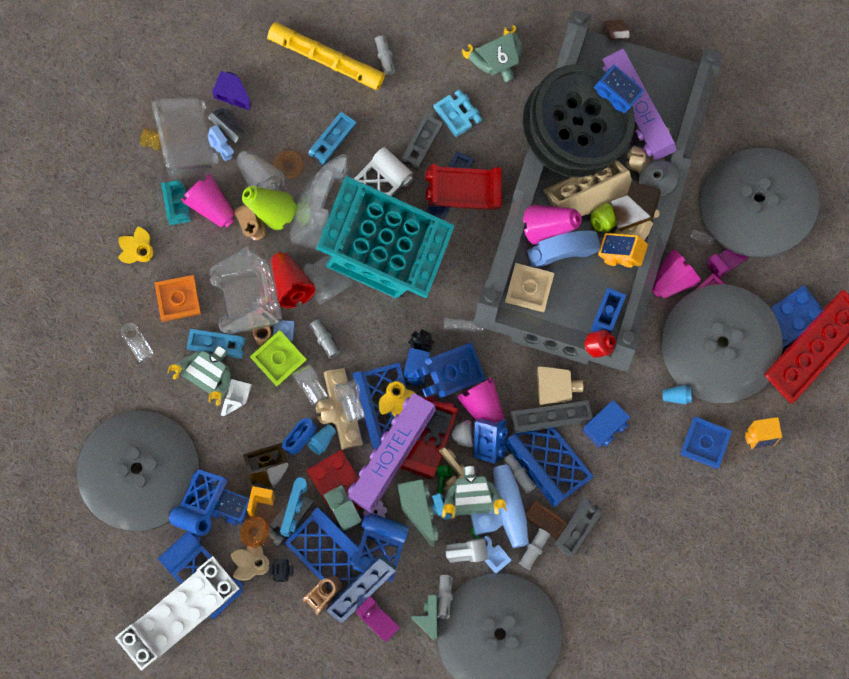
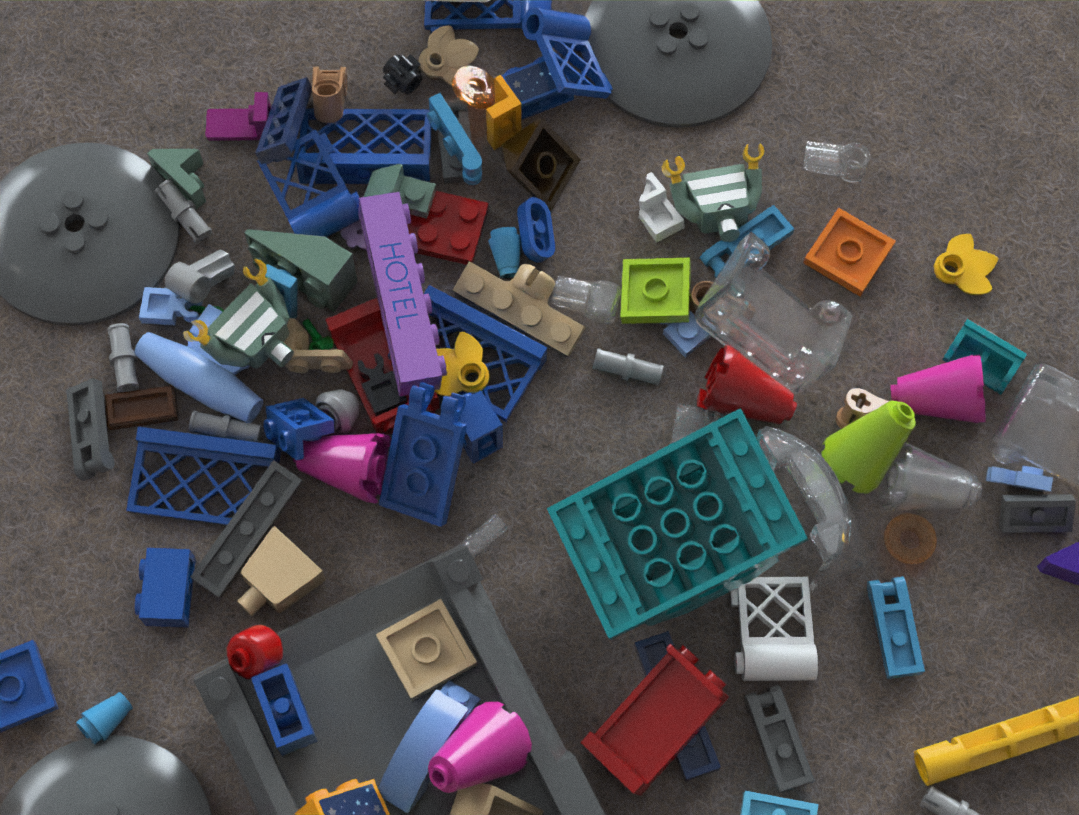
camera: 135 degrees right, 5 degrees down
clear piece [334,380,365,422] -> none
black gear [408,329,435,352] -> none

